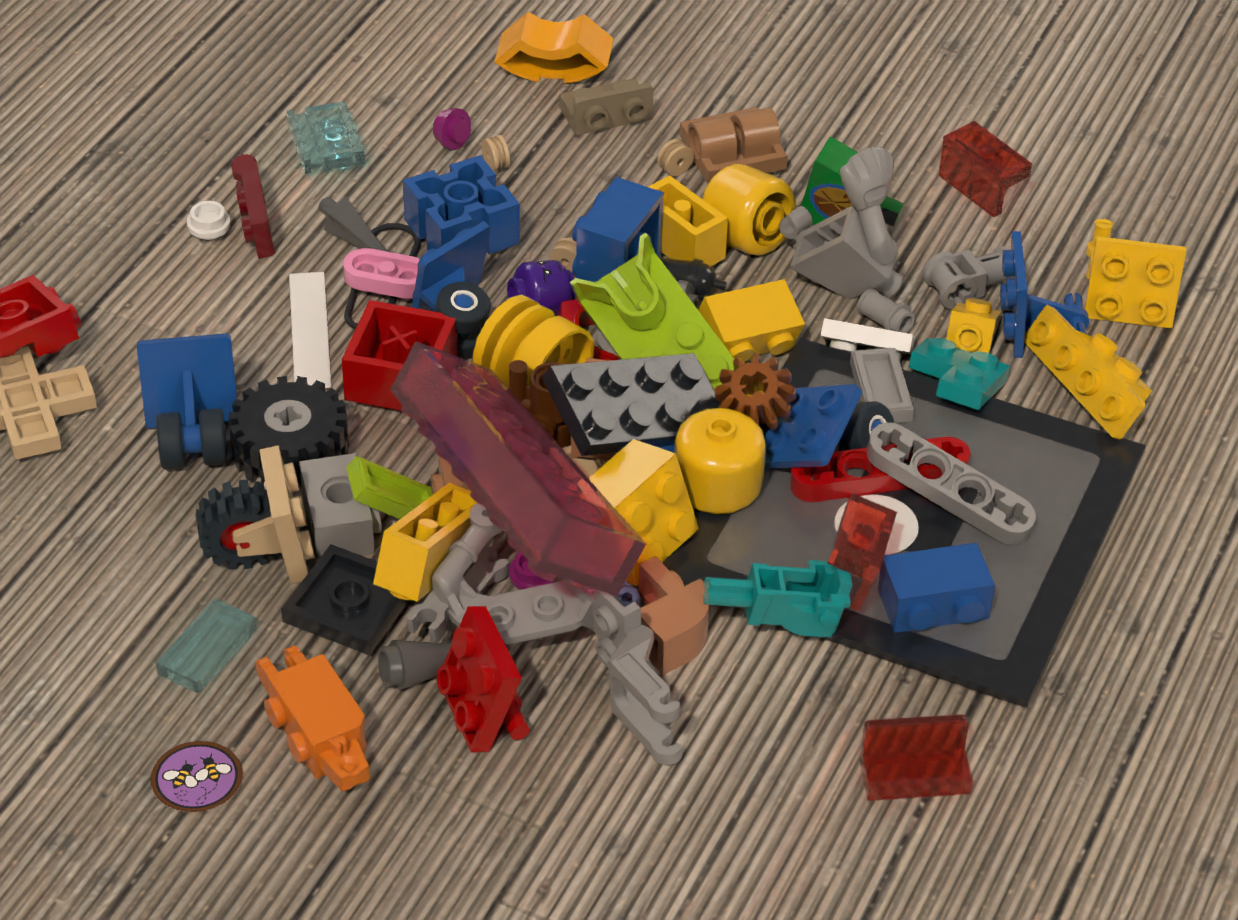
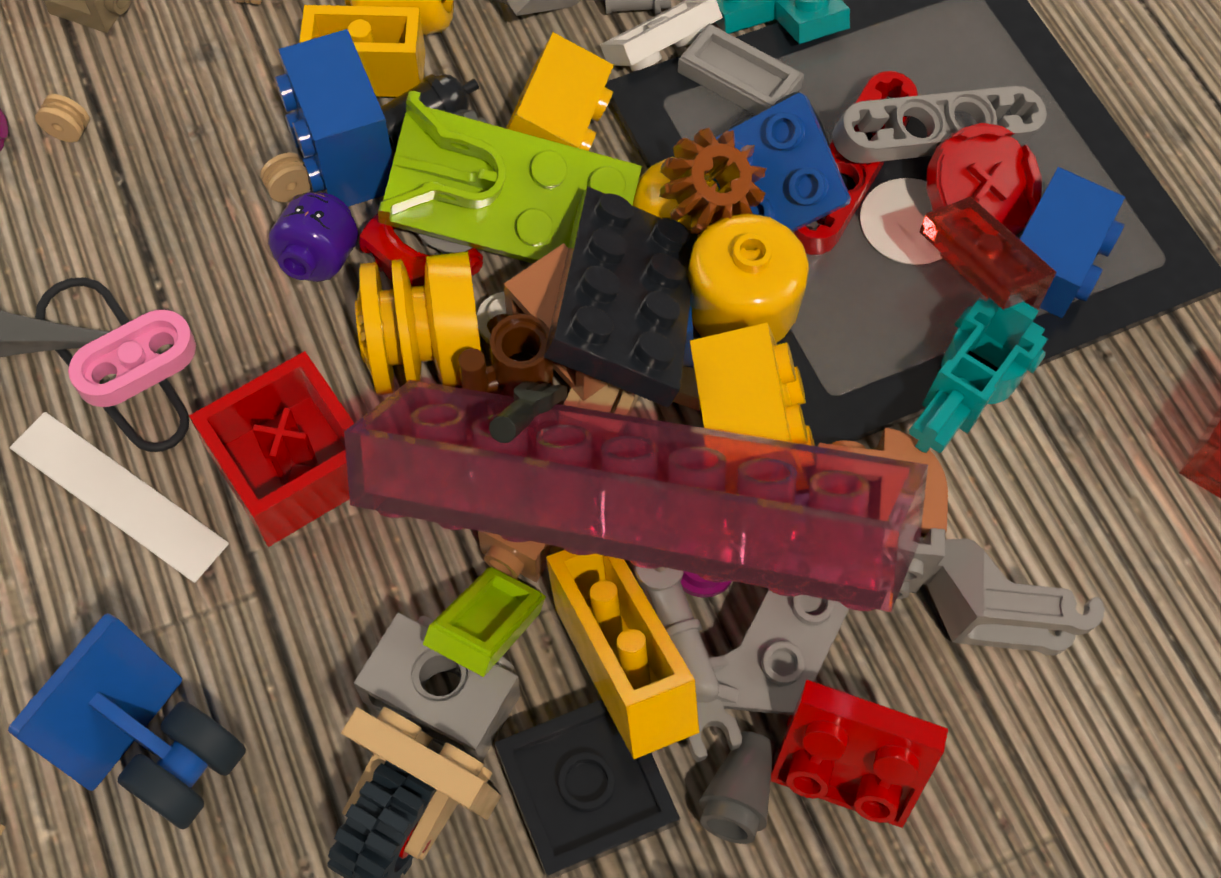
camera: 50 degrees left, 20 degrees up
black wheel [228,376,349,486] -> none
blue brick [403,155,520,254] -> none
blue plate [412,221,491,360] -> none
none -> pearl dark grey piece [489,381,567,443]
none -> red tile [926,123,1042,244]

